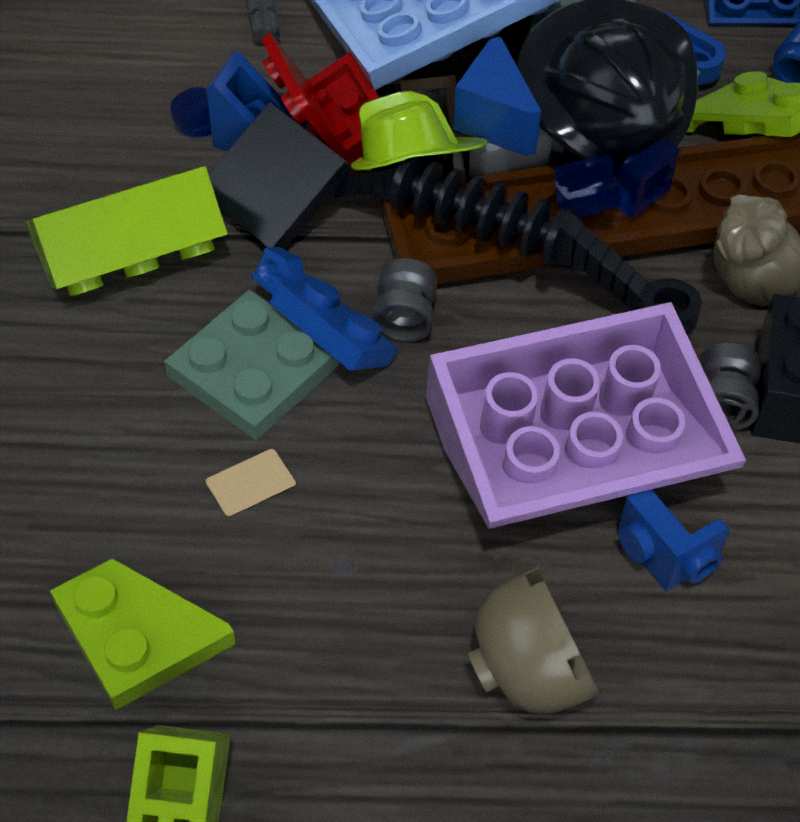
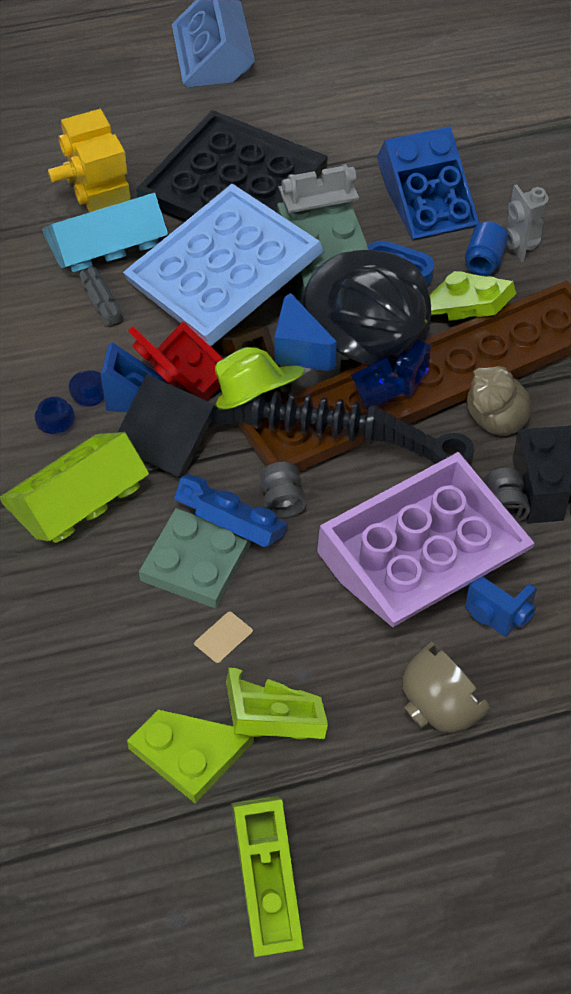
camera: 15 degrees left, 0 degrees up
none -> clear blue plate [35,397,75,434]
none -> lime wing [226,667,328,739]

